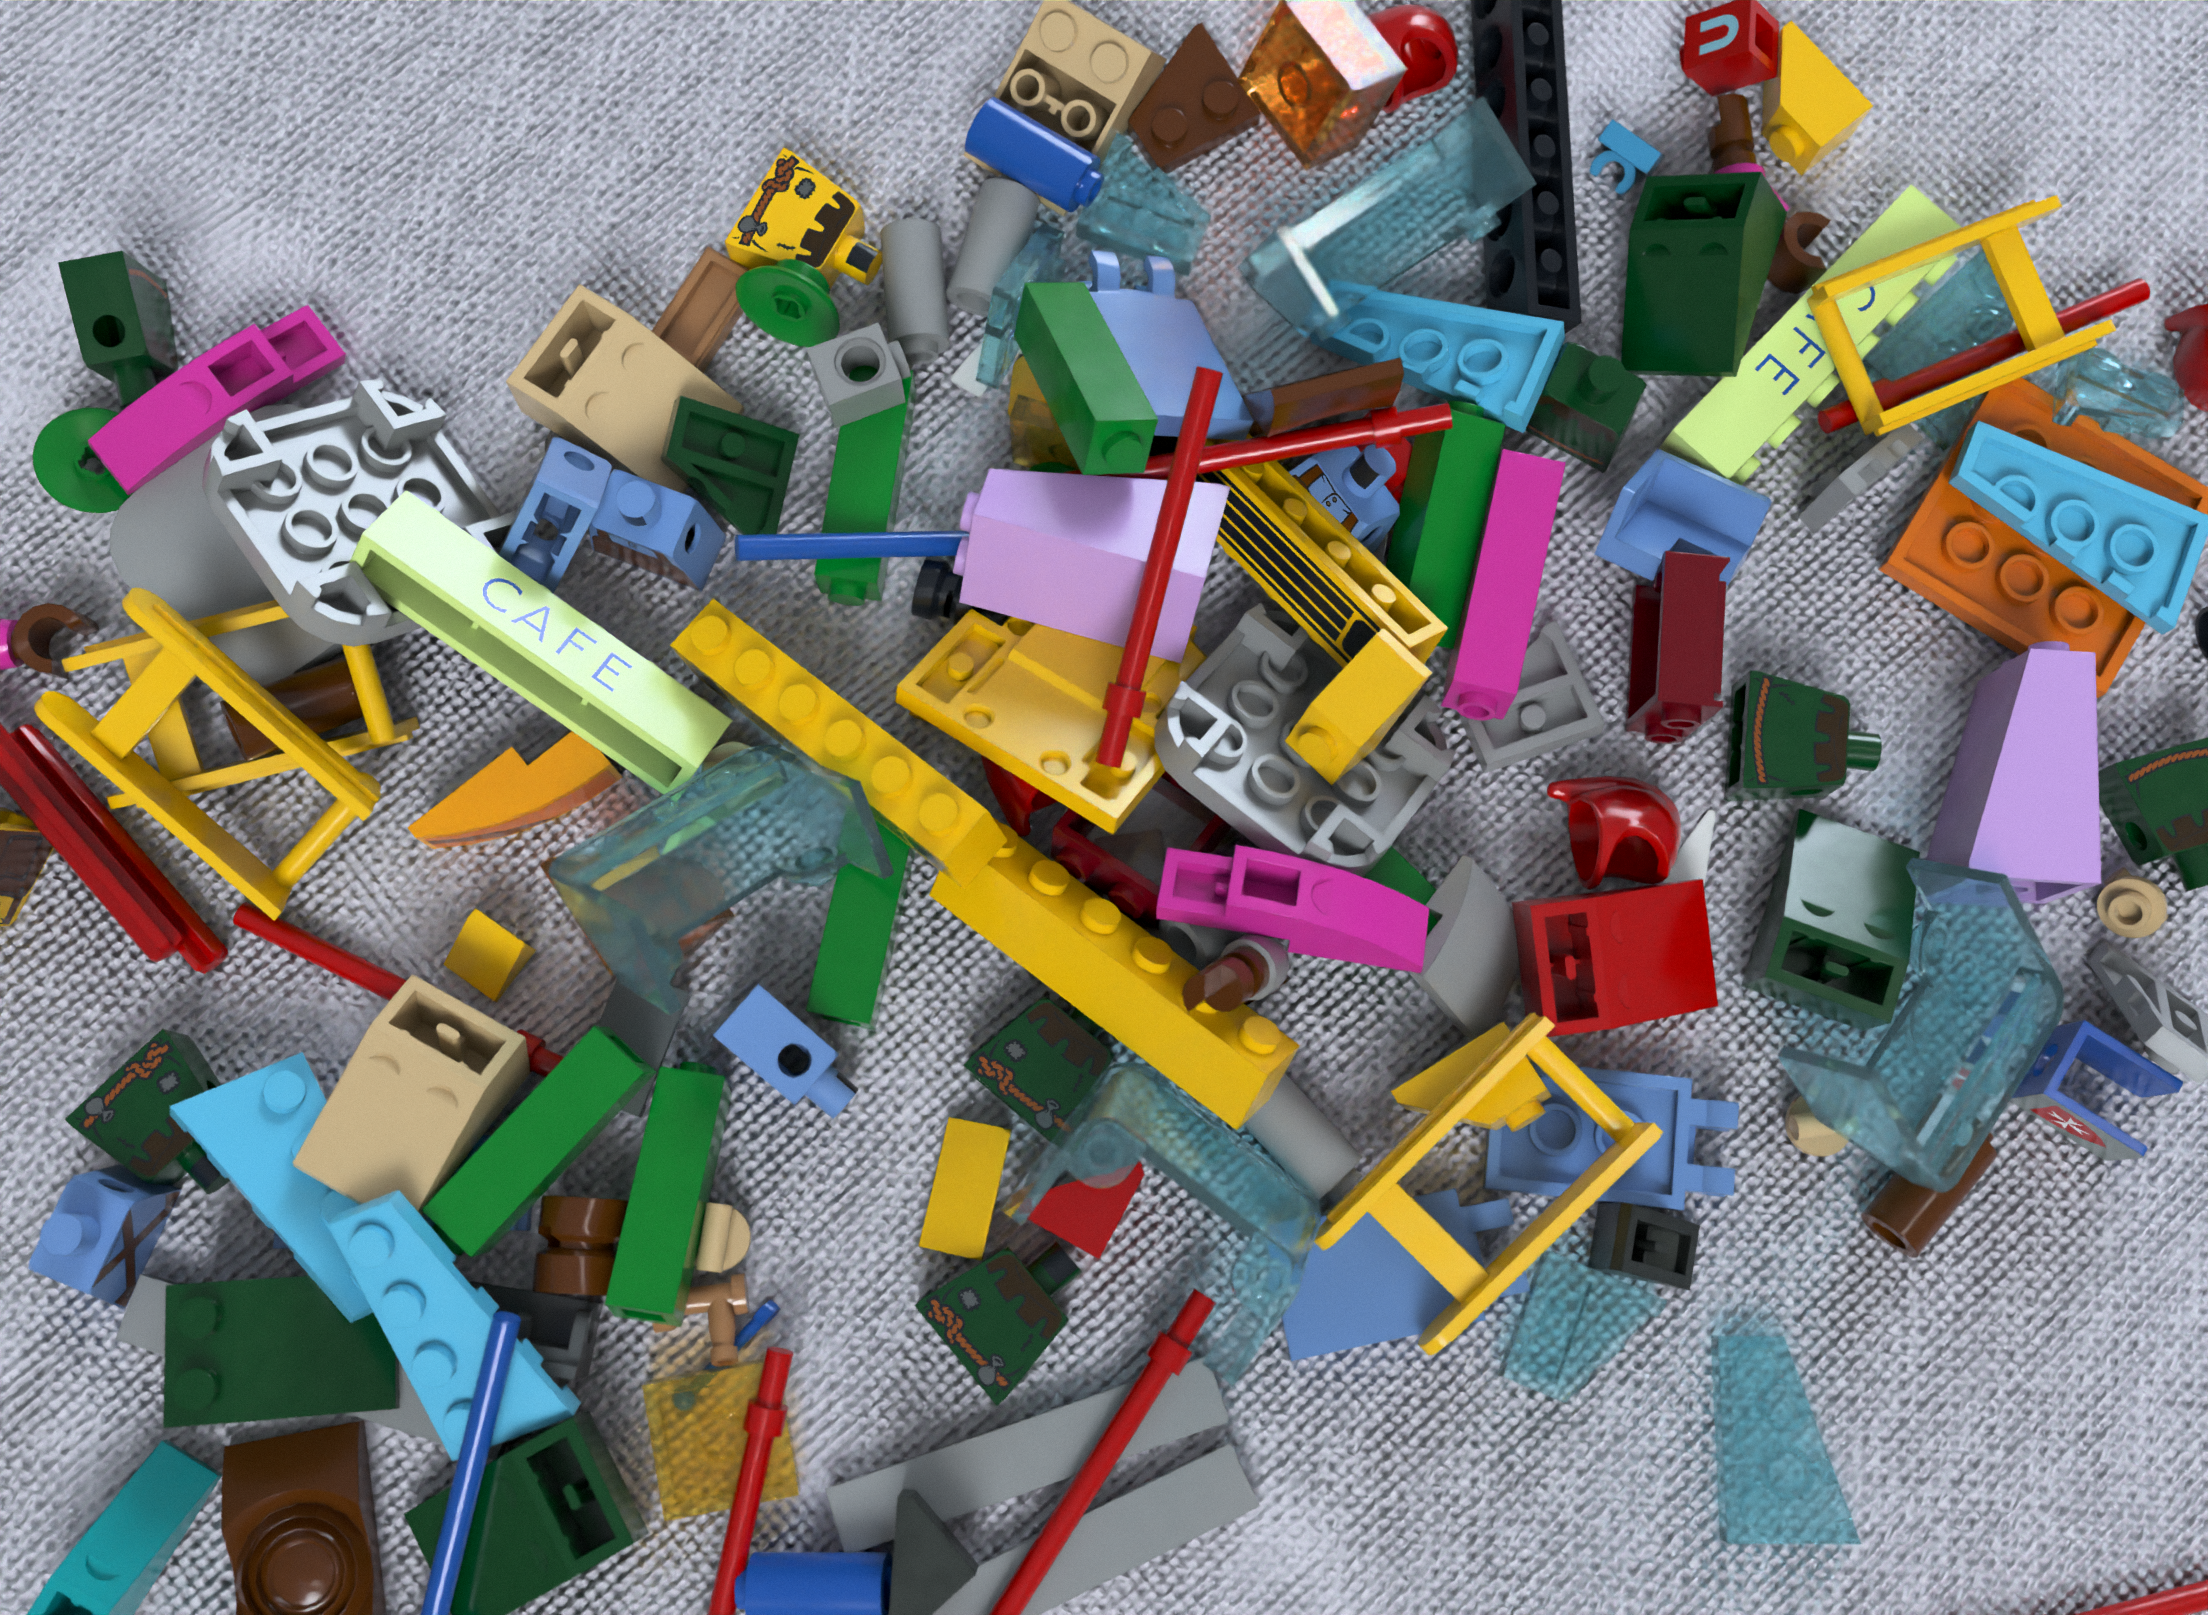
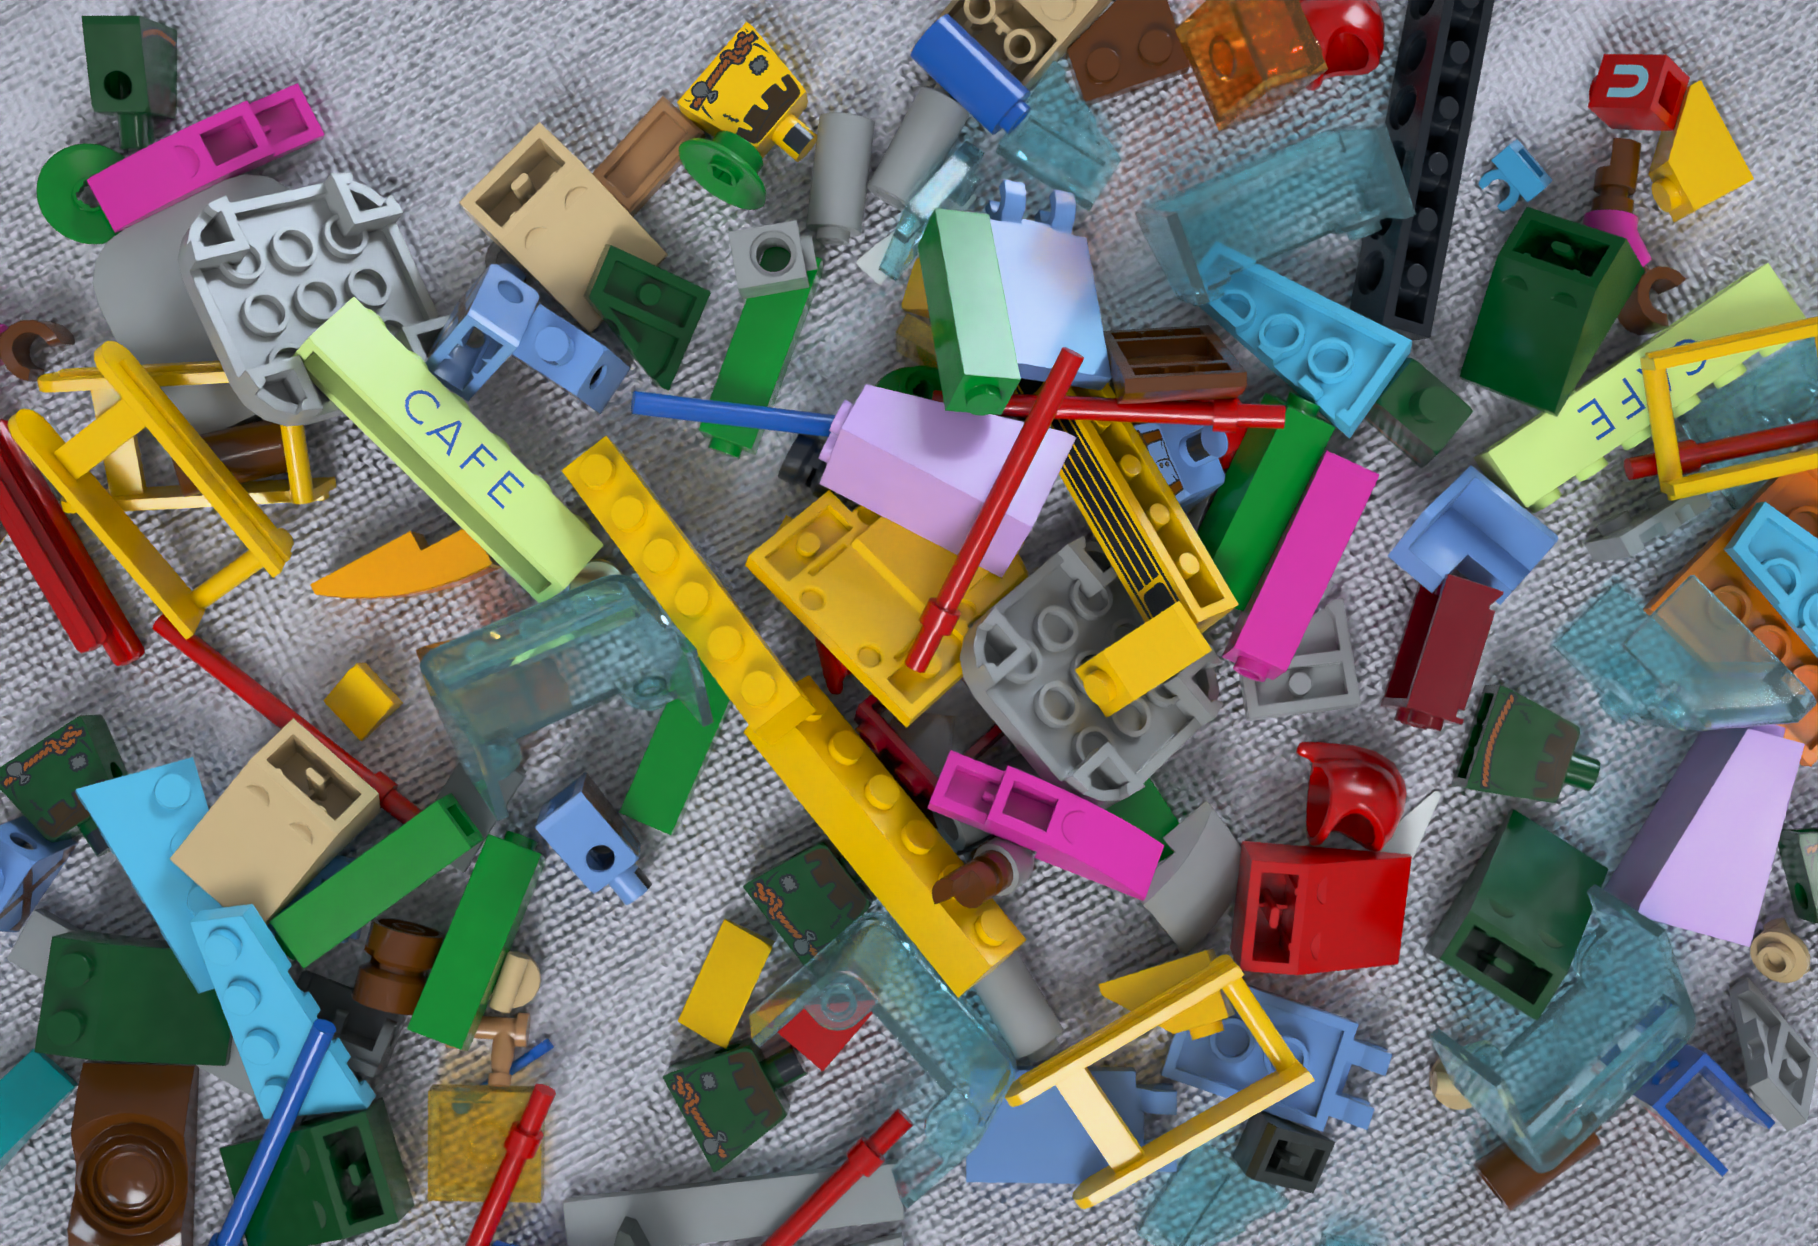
camera: 15 degrees right, 10 degrees up
none -> clear light blue windscreen [1551,575,1817,731]

